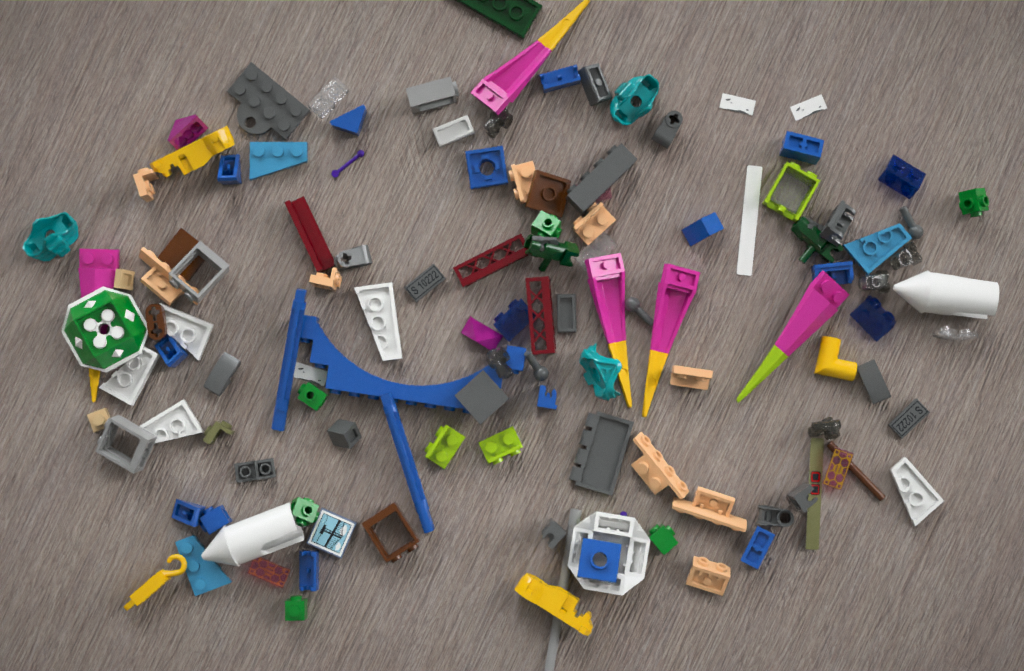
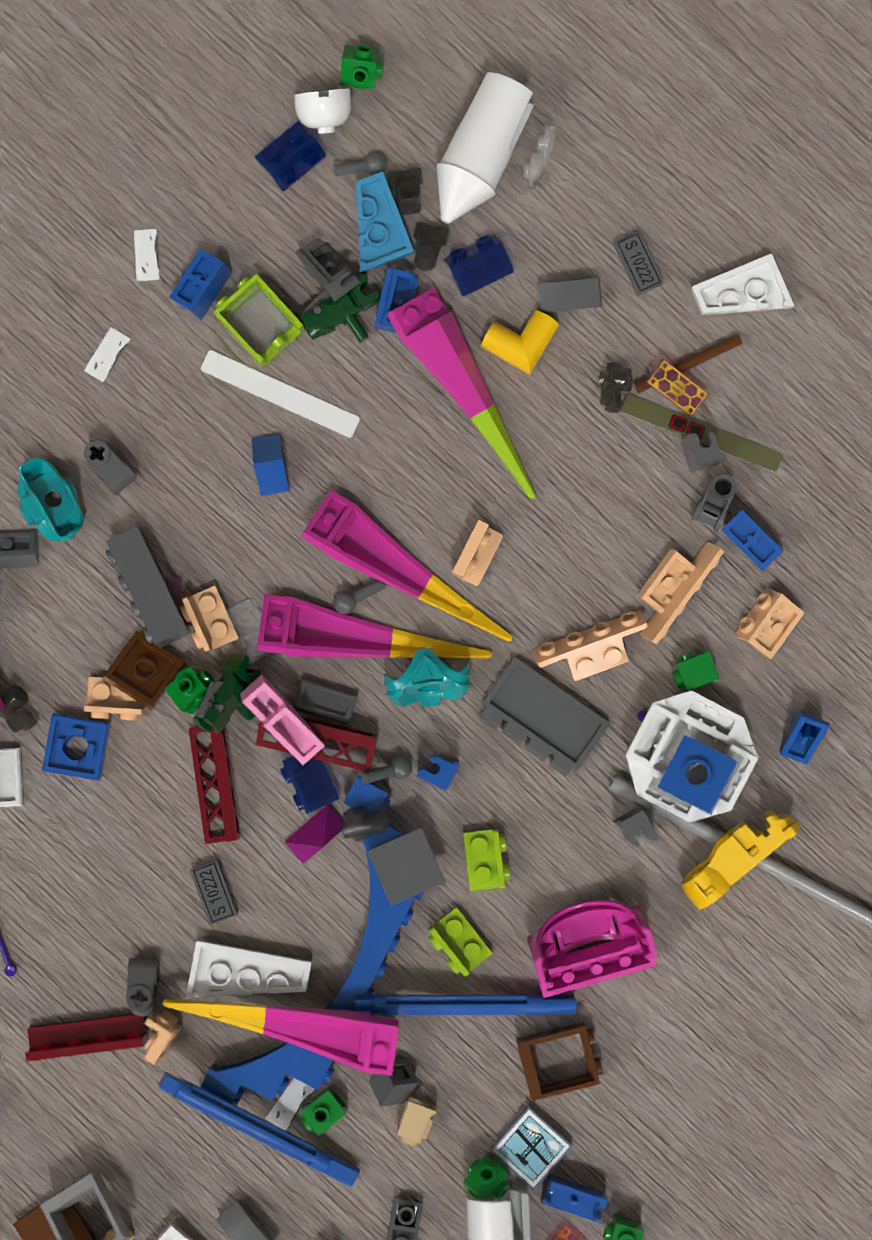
camera: 70 degrees left, 0 degrees up
none -> dark pink plate [162,999,399,1076]
none -> bright pink slope [240,675,325,765]
none -> white cylinder [294,88,352,134]
none -> tan window [397,1096,437,1146]
none -> dark pink piece [527,900,658,998]
none -> blue slope [780,712,830,765]

